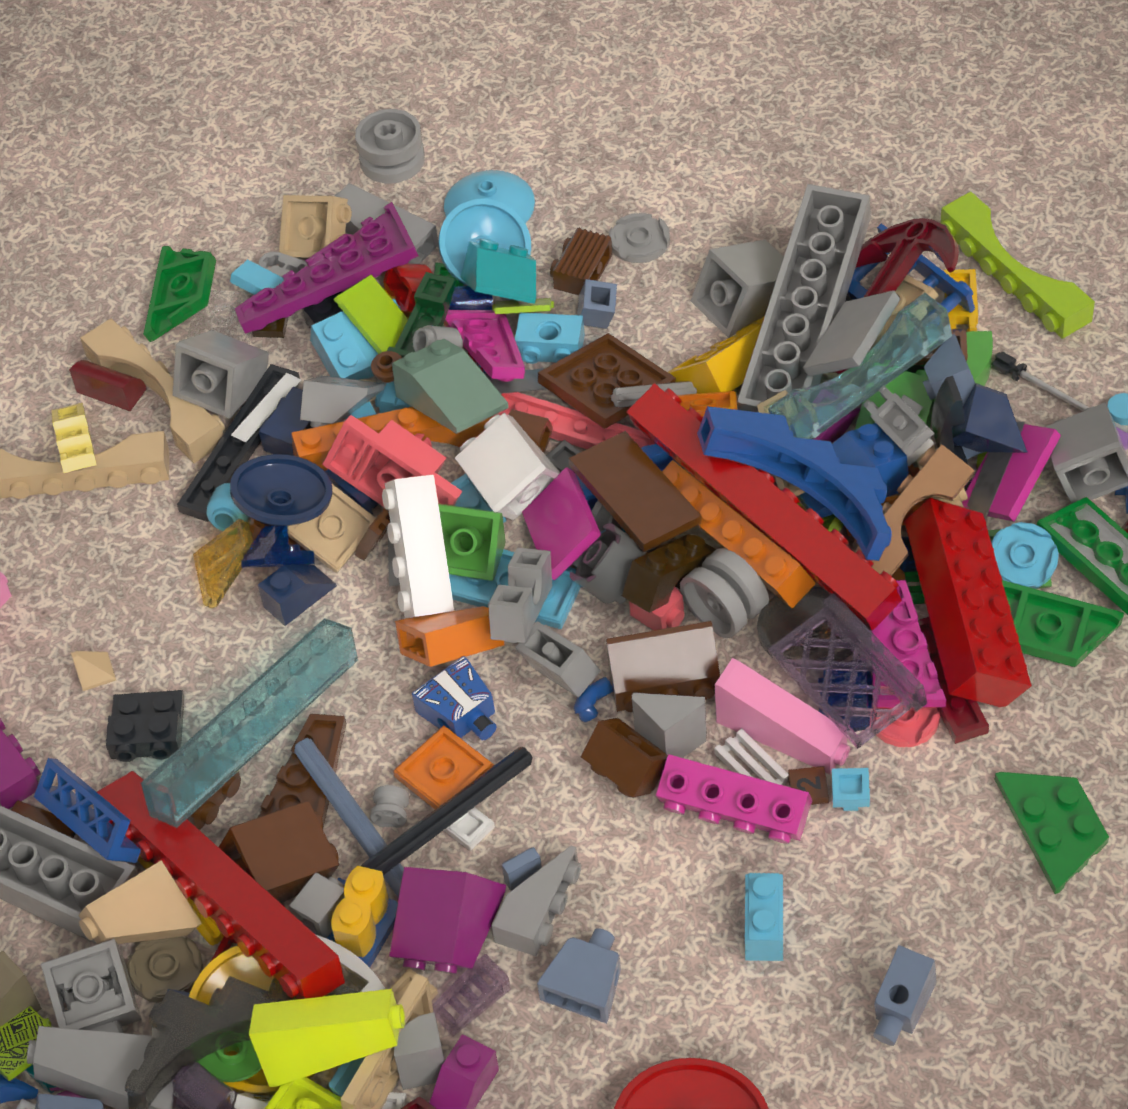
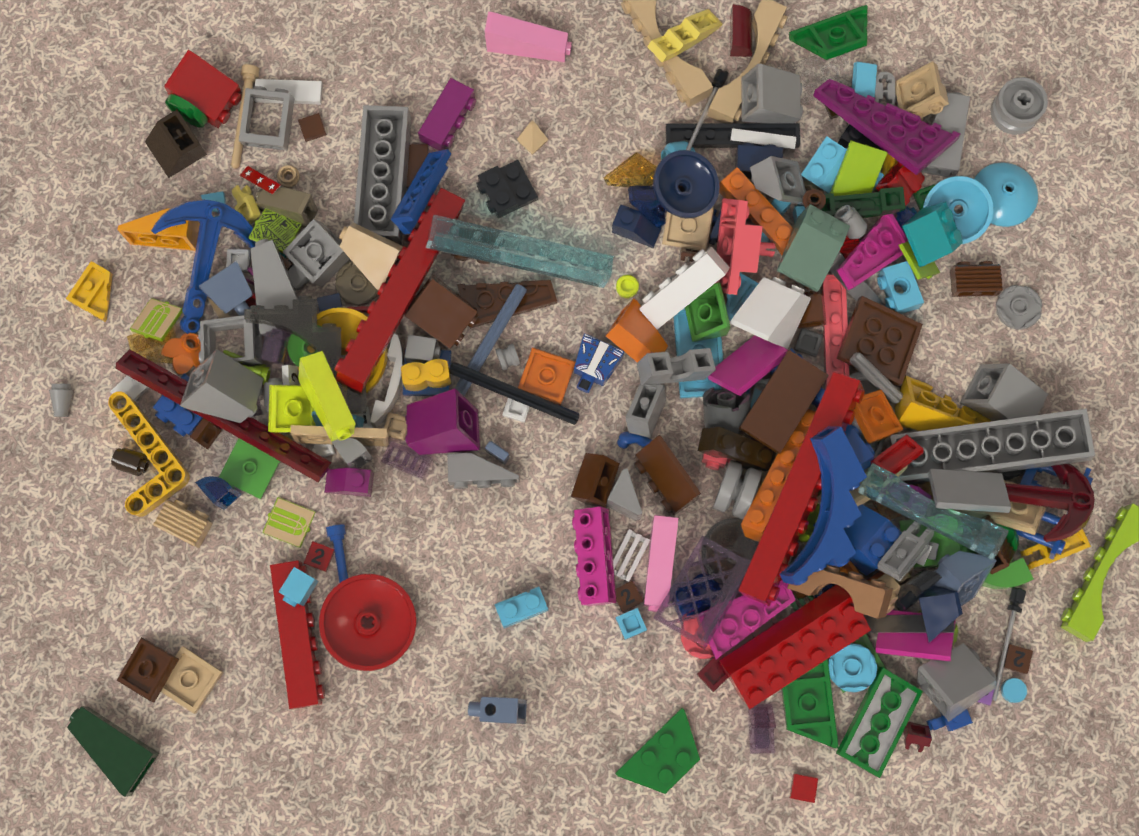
camera: 60 degrees right, 25 degrees up
sand blue torso [537,928,621,1024] -> none
sand blue brick [577,279,617,329] -> none
none -> neon yellow tile [616,275,639,298]
none -> piece [686,69,729,151]
none -> clear purple slope [748,704,776,754]
none -> red tile [871,434,924,480]
none -> reddish brown tile [1004,644,1033,674]

